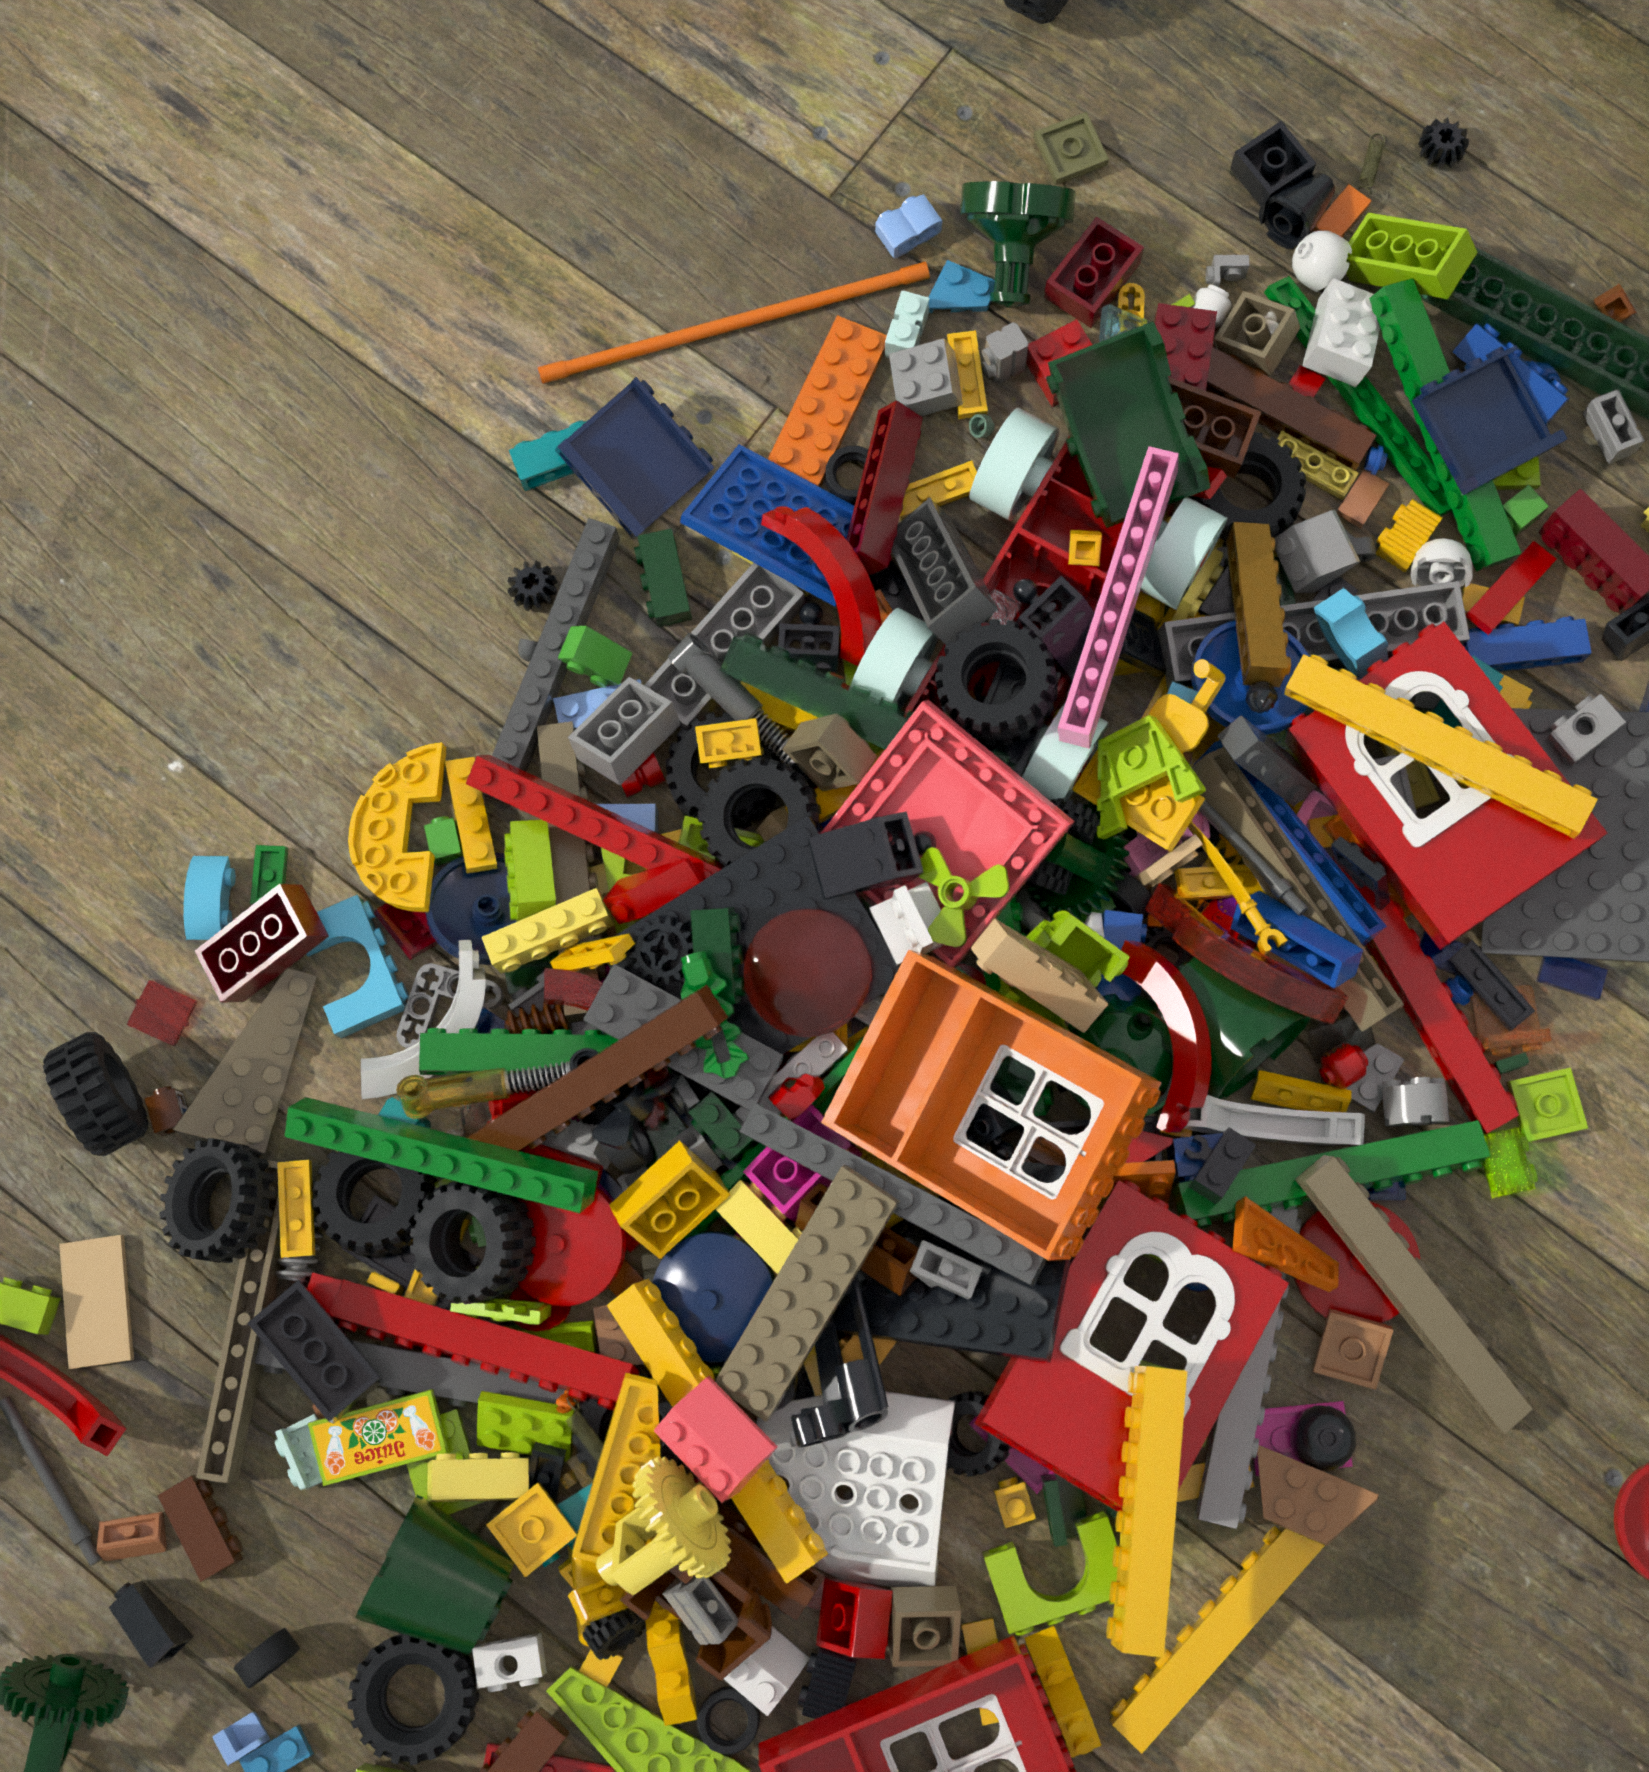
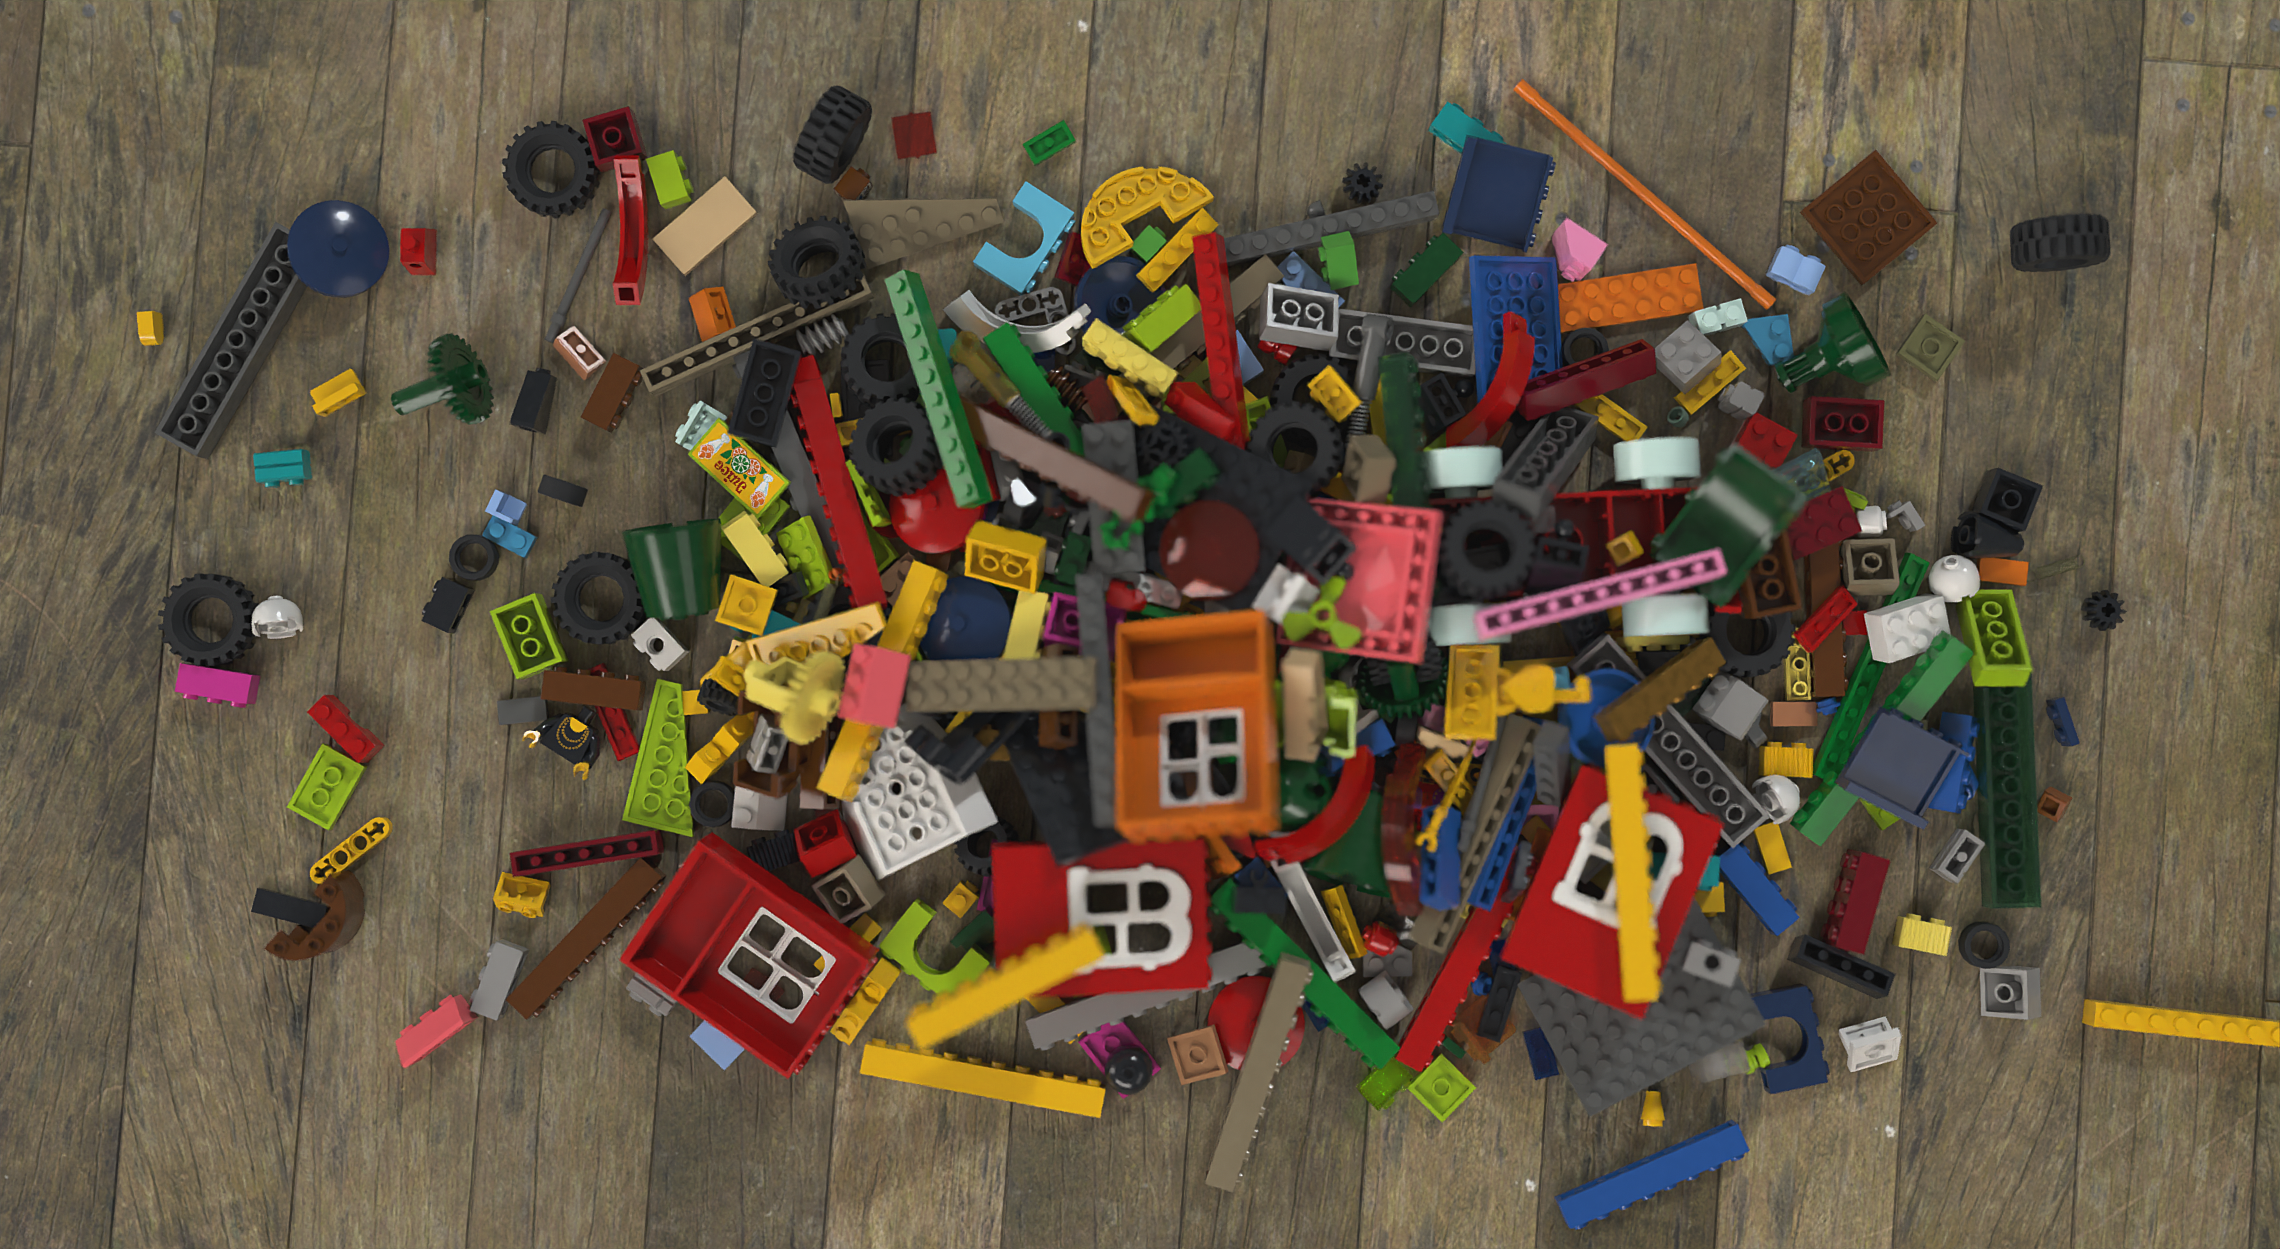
camera: 50 degrees right, 10 degrees up
medium azure brick [184,856,236,940] -> none
dark red brick [195,884,329,1003] -> none
yellow plate [277,1160,315,1258] -> none
light grey slope [910,1240,983,1299] -> none
lime wing [1097,715,1206,839] -> none
orange wing [1233,1196,1339,1292] -> none
black plate [1246,681,1278,714] -> none
medium nougat wing [1257,1445,1379,1546] -> none
medium azure brick [1314,588,1388,680] -> none
red tile [1465,540,1557,635] -> none
bright green brick [1503,485,1549,537] -> none
none -> orange panel [689,286,736,342]
none -> bright pink slope [1551,218,1608,282]
none -> red tile [1793,586,1858,653]
none -> reddish brown plate [1800,150,1937,286]
none -> dark blue plate [2046,697,2080,746]

